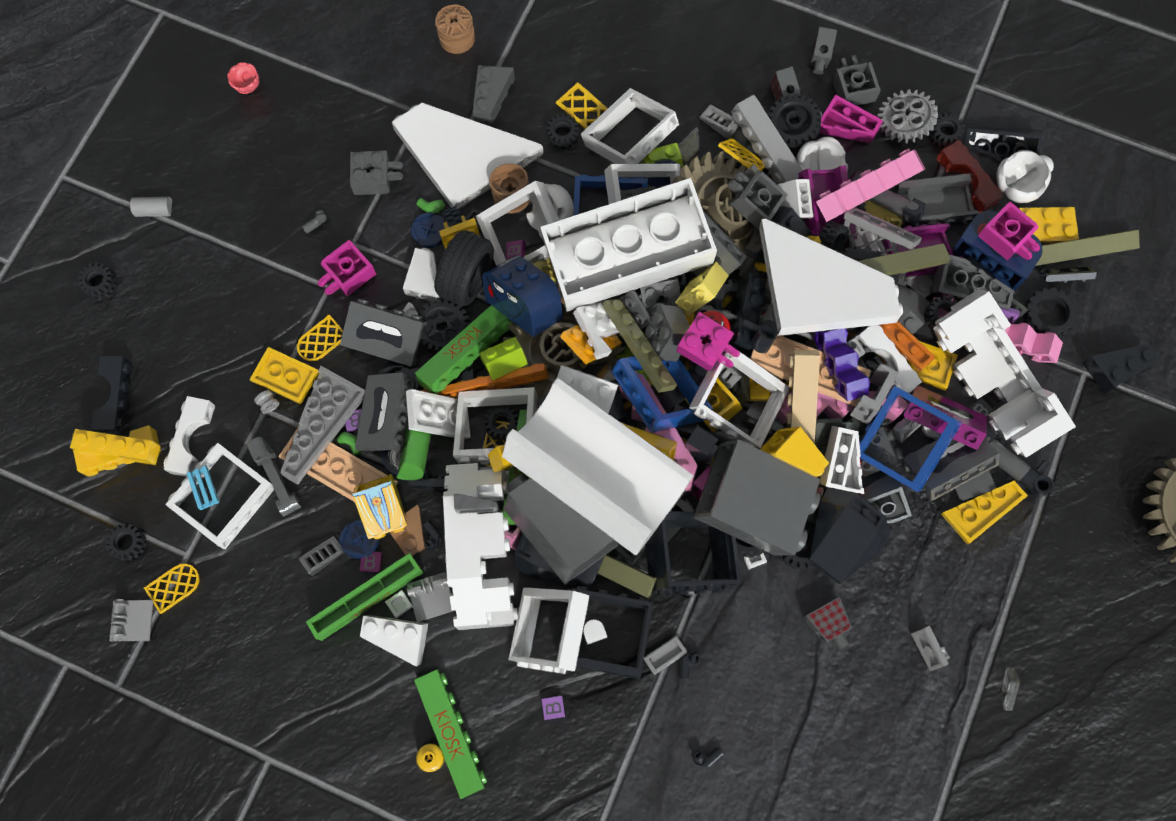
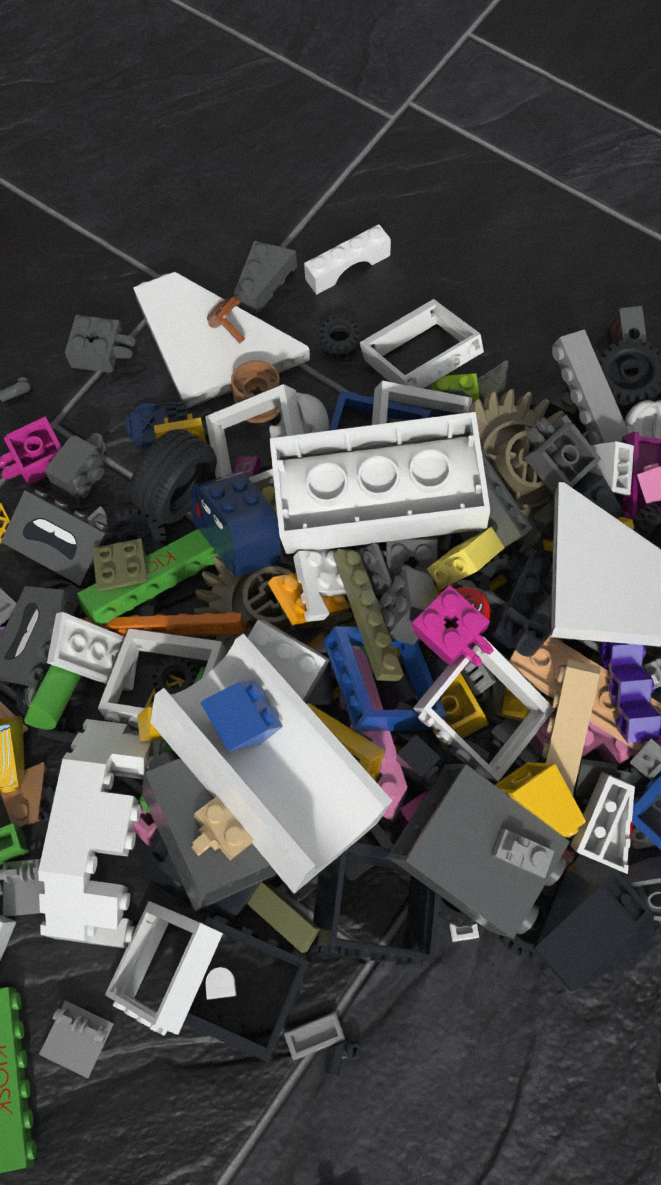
camera: 15 degrees right, 5 degrees down
white slope [403,248,442,302] -> none
bright green arm [417,198,445,213] -> none
medium nougat wheel [436,5,475,54] -> none
flat silver slope [454,494,498,514] -> none
lime slope [480,337,528,380] -> none
medium lavender tile [542,696,565,720] -> none
yellow window [555,82,608,129] -> none
light grey slope [700,104,740,139] -> none
yellow window [718,138,765,171] -> none
dark grey torso [803,597,852,650] -> none
none -> light grey hinge [39,1001,114,1078]
none -> dark grey hinge [44,433,107,504]
none -> olive bracket [92,538,148,592]
none -> tan hinge [191,796,254,860]
none -> blue slope [201,680,283,751]
none -> dark orange piece [207,296,245,344]
none -> white arch [304,224,391,295]
none -> light grey hinge [492,828,555,878]

